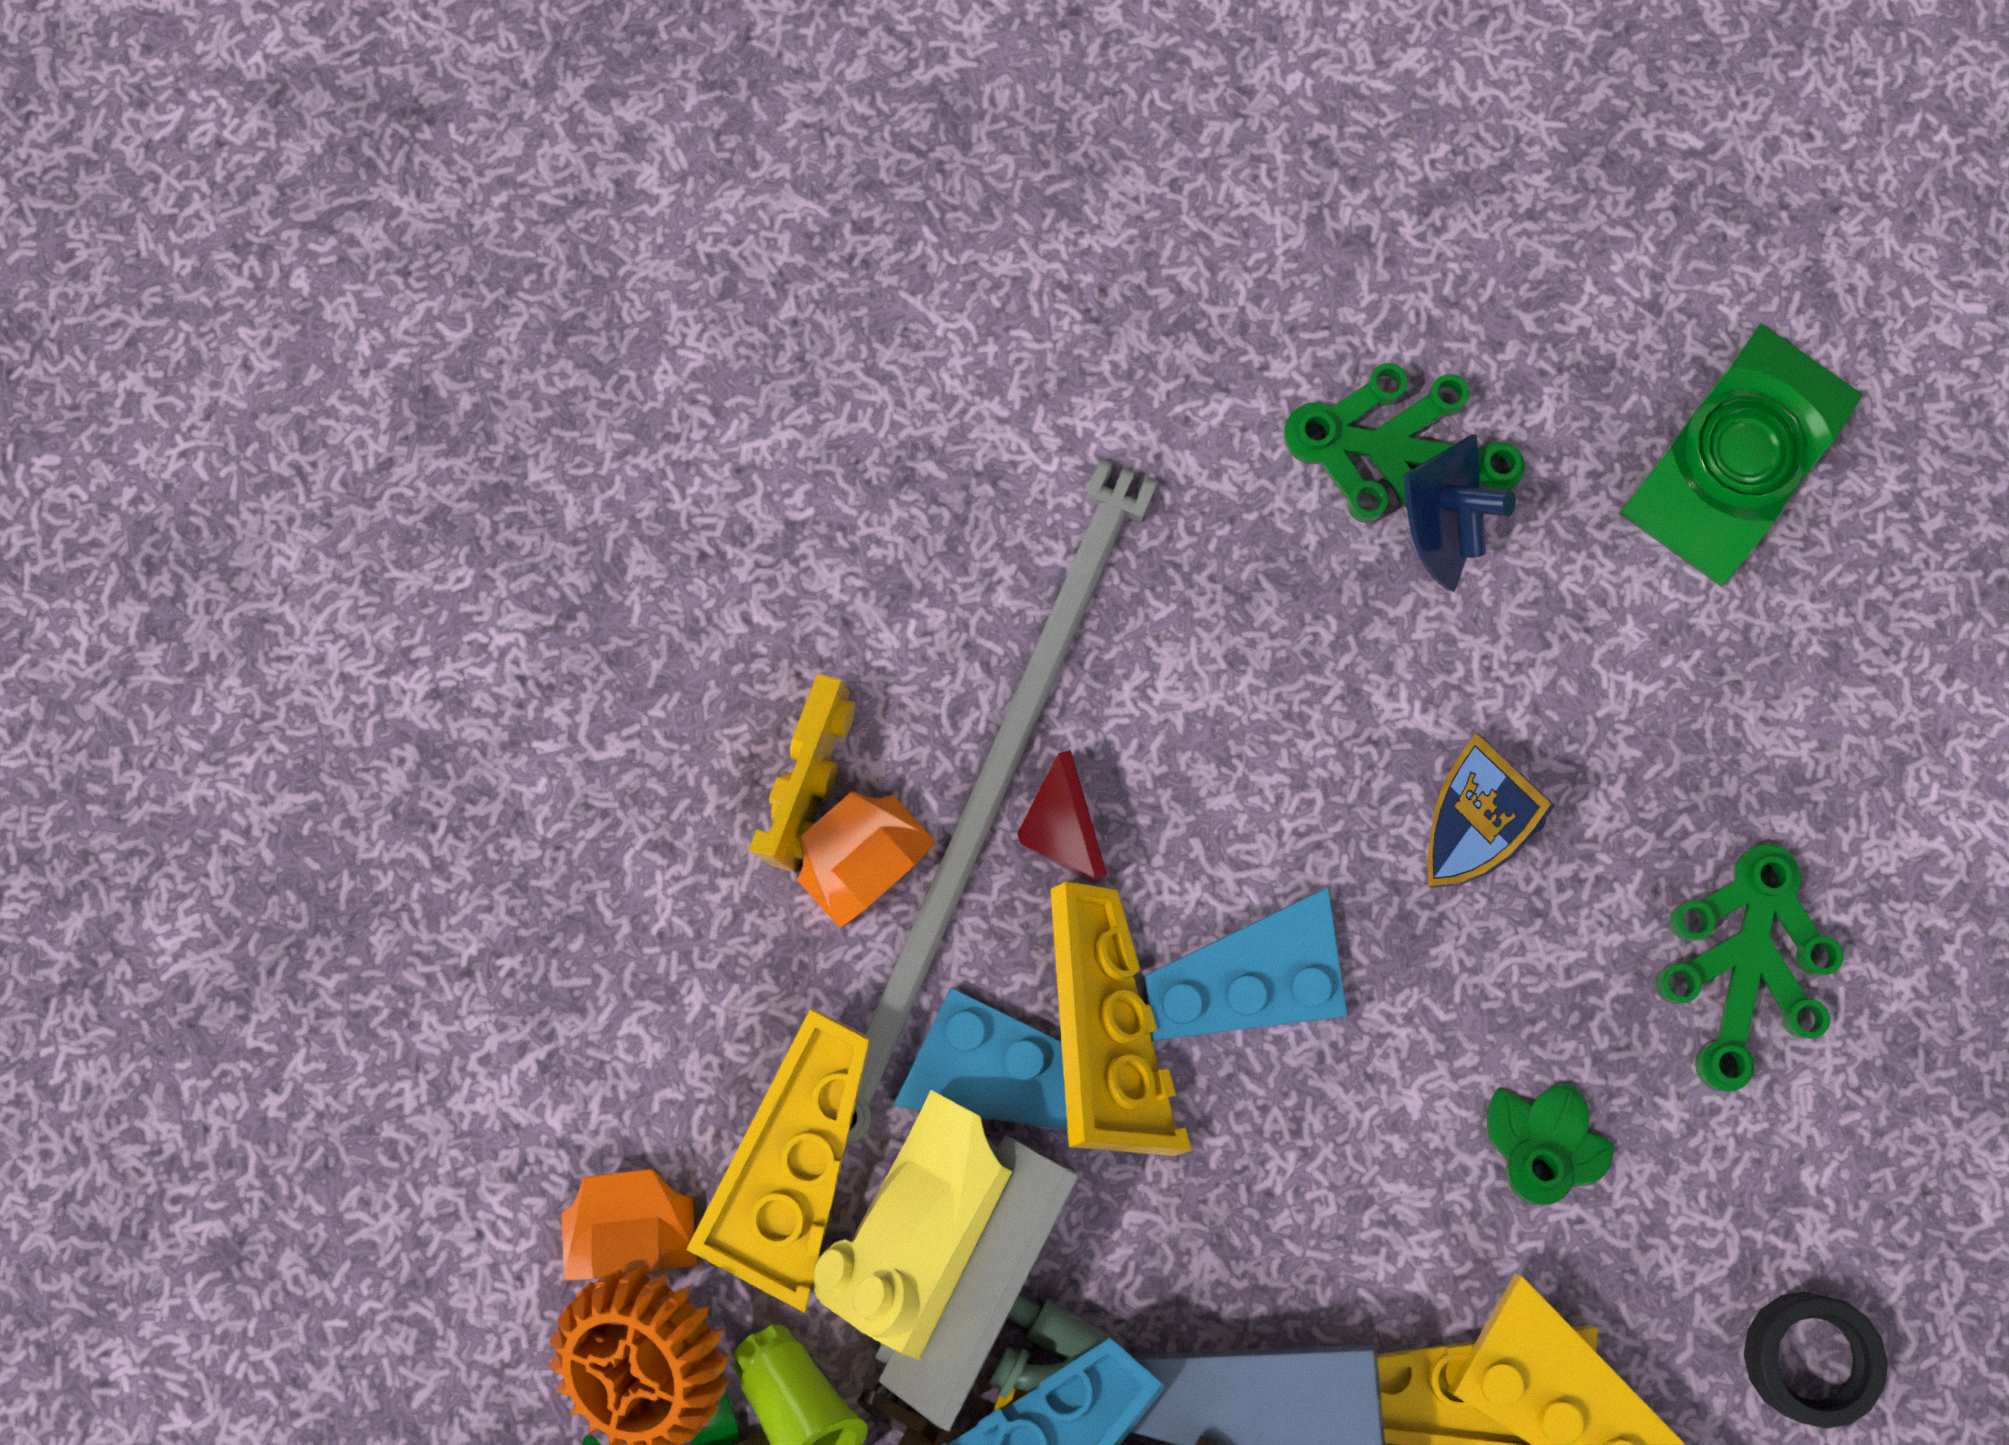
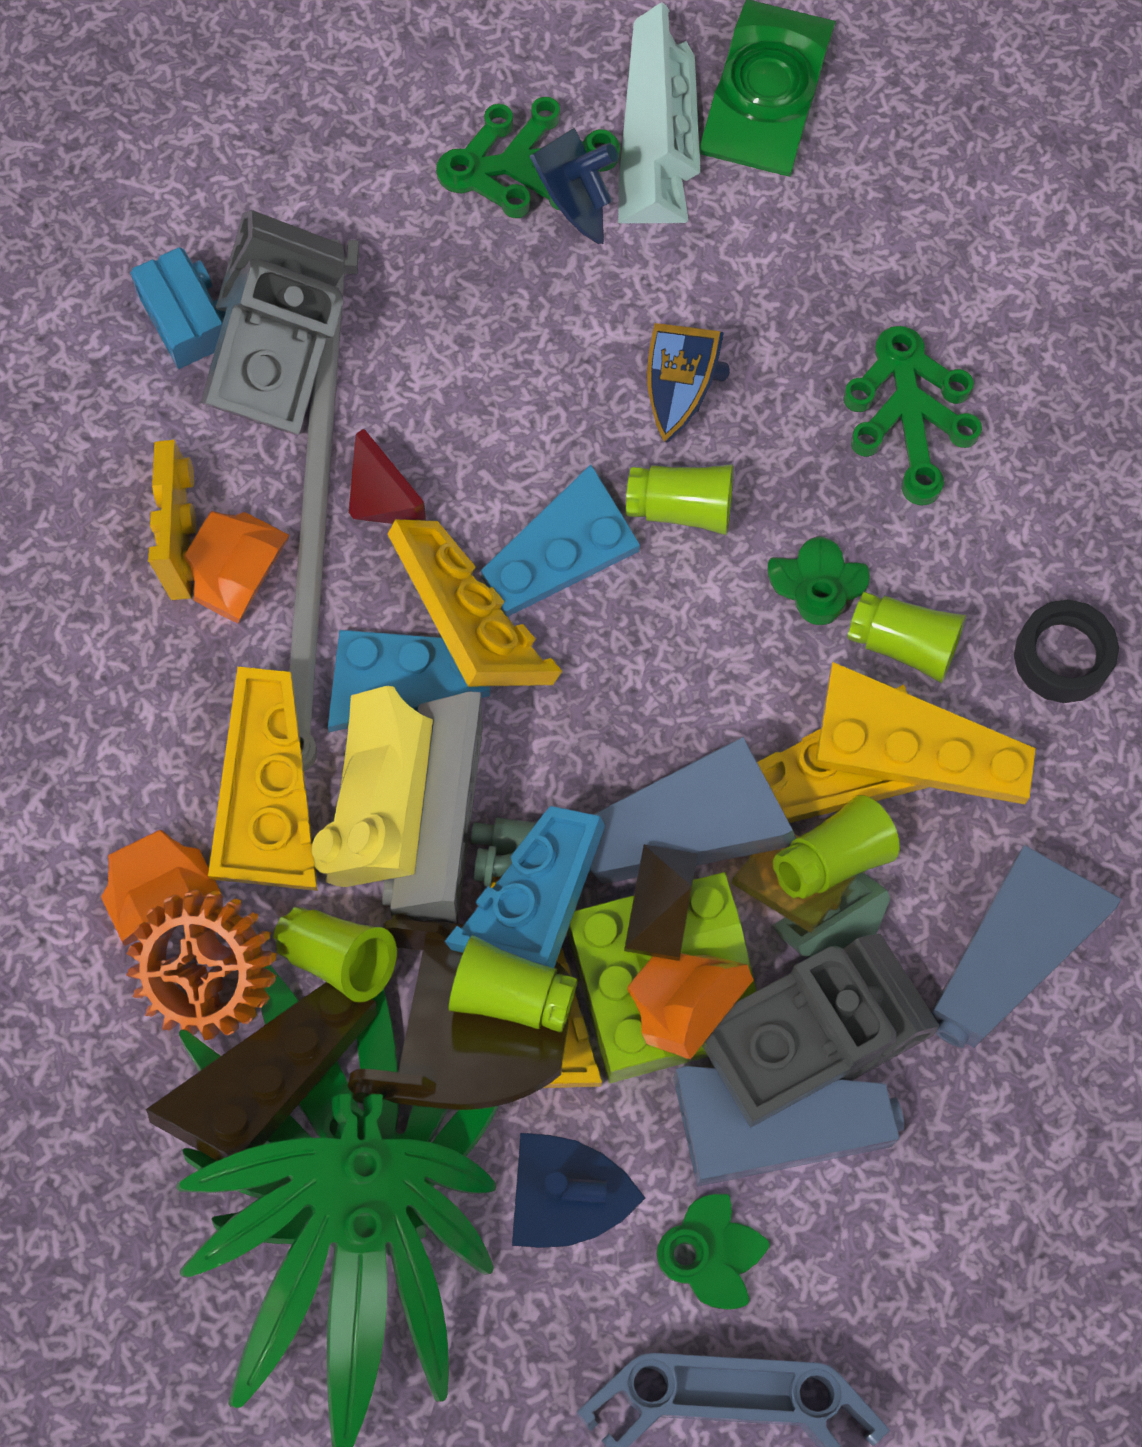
camera: 25 degrees left, 10 degrees down
none -> dark azure brick [130,247,226,369]
none -> dark grey piece [200,210,345,435]
none -> light aqua wedge [618,2,700,223]
none -> lime plant [626,464,734,535]
none -> lime plant [847,592,967,684]

